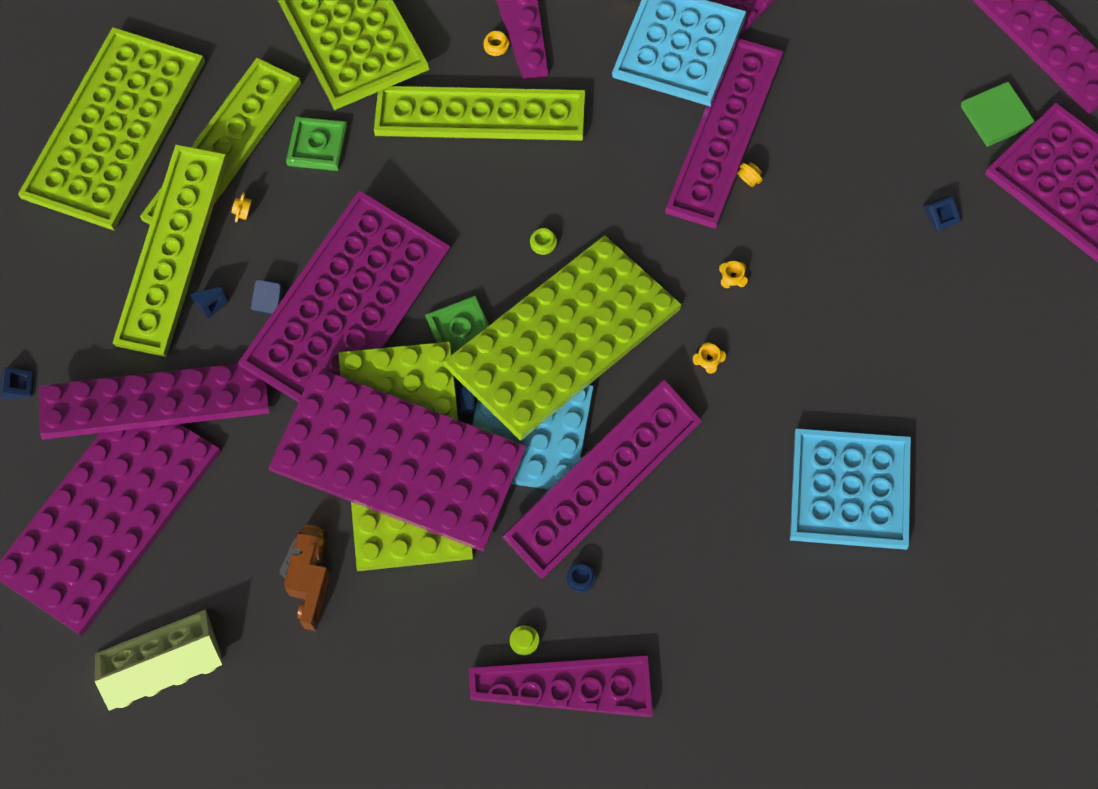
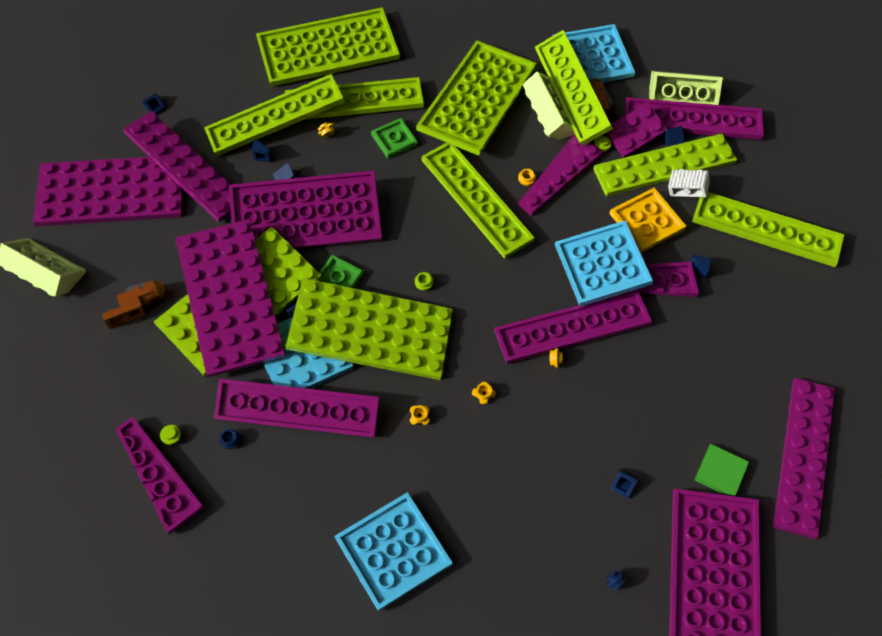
camera: 45 degrees right, 5 degrees down
none -> dark blue plate [606,570,626,590]

